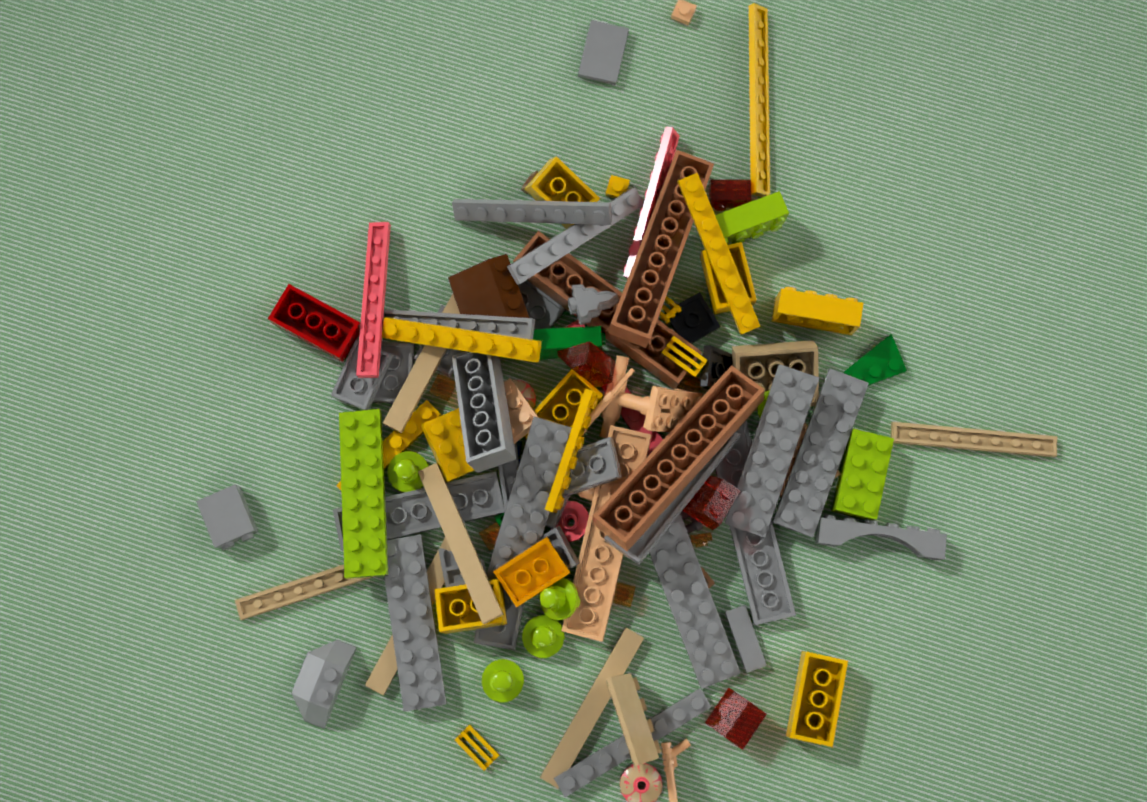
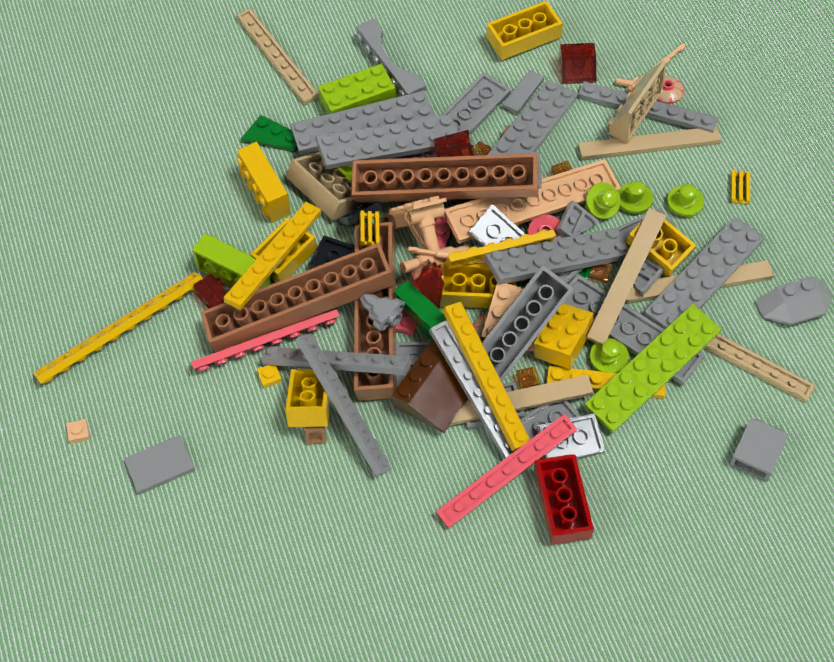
camera: 125 degrees left, 20 degrees down
light orange plate [493,536,570,608] -> none

